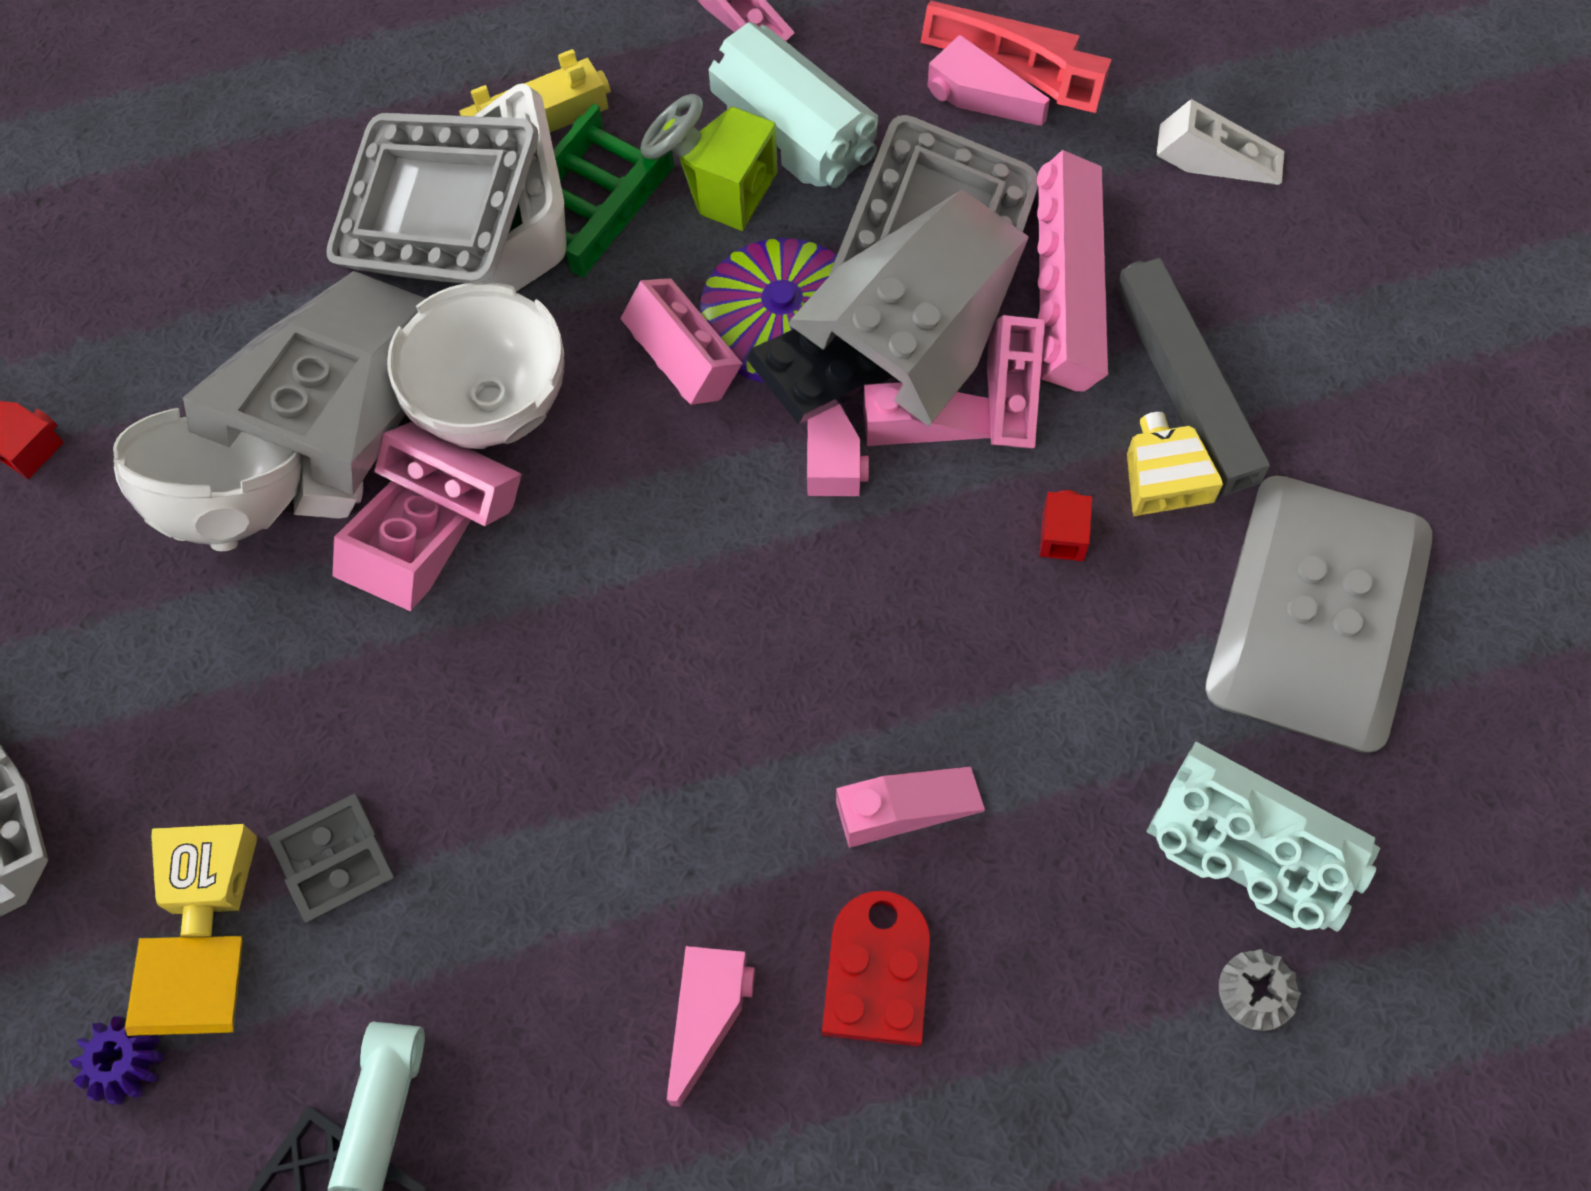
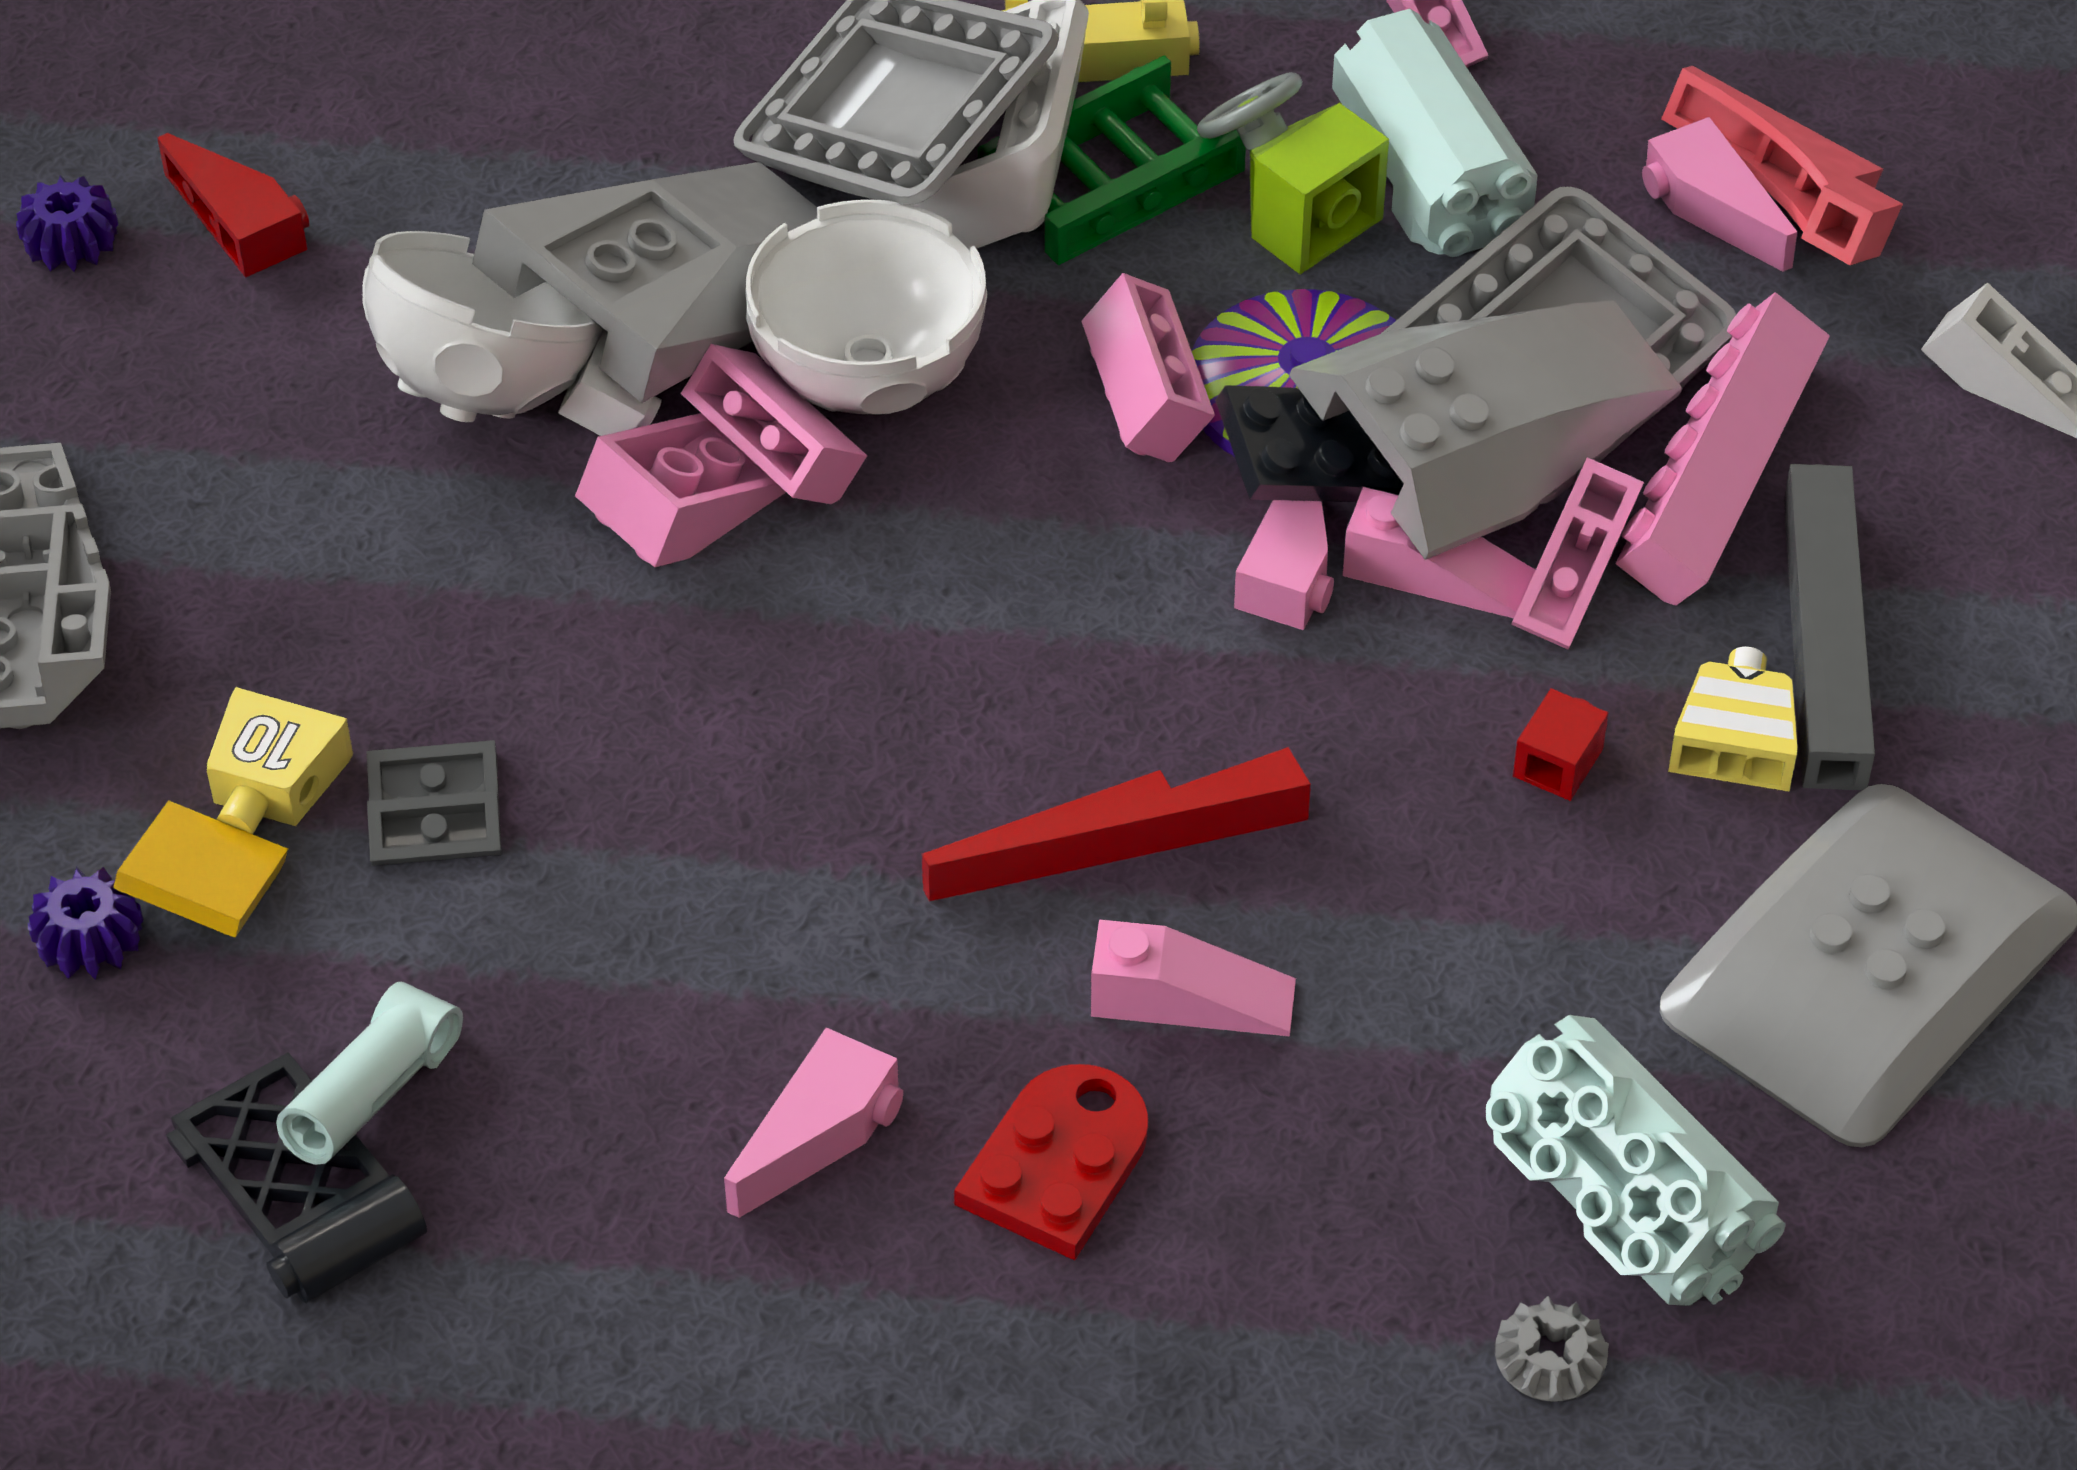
camera: 20 degrees right, 15 degrees down
none -> red slope [922,747,1311,902]

